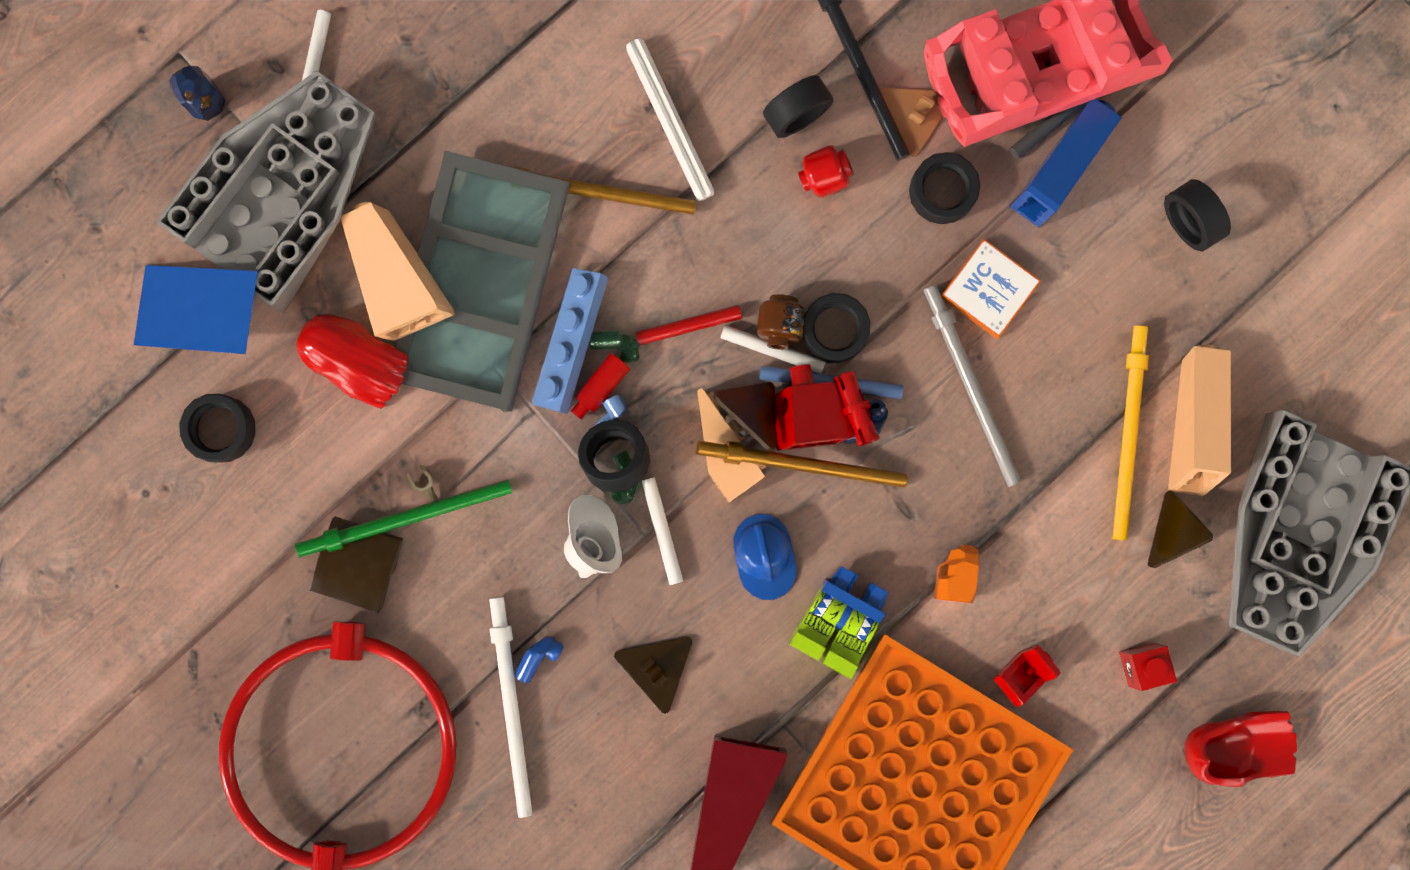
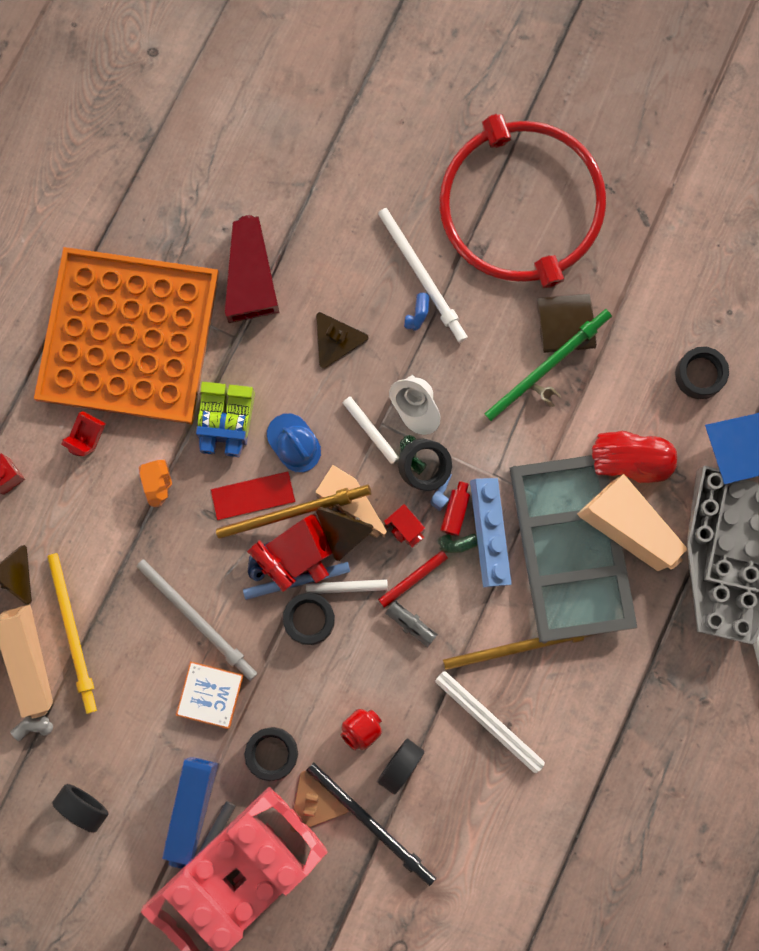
camera: 160 degrees right, 5 degrees down
reddish brown head [756,294,806,350] -> none
none -> light grey arm [10,716,53,741]
none -> red sticker [210,471,295,520]
none -> red brick [384,504,426,548]
none -> dark grey pin [385,600,438,648]

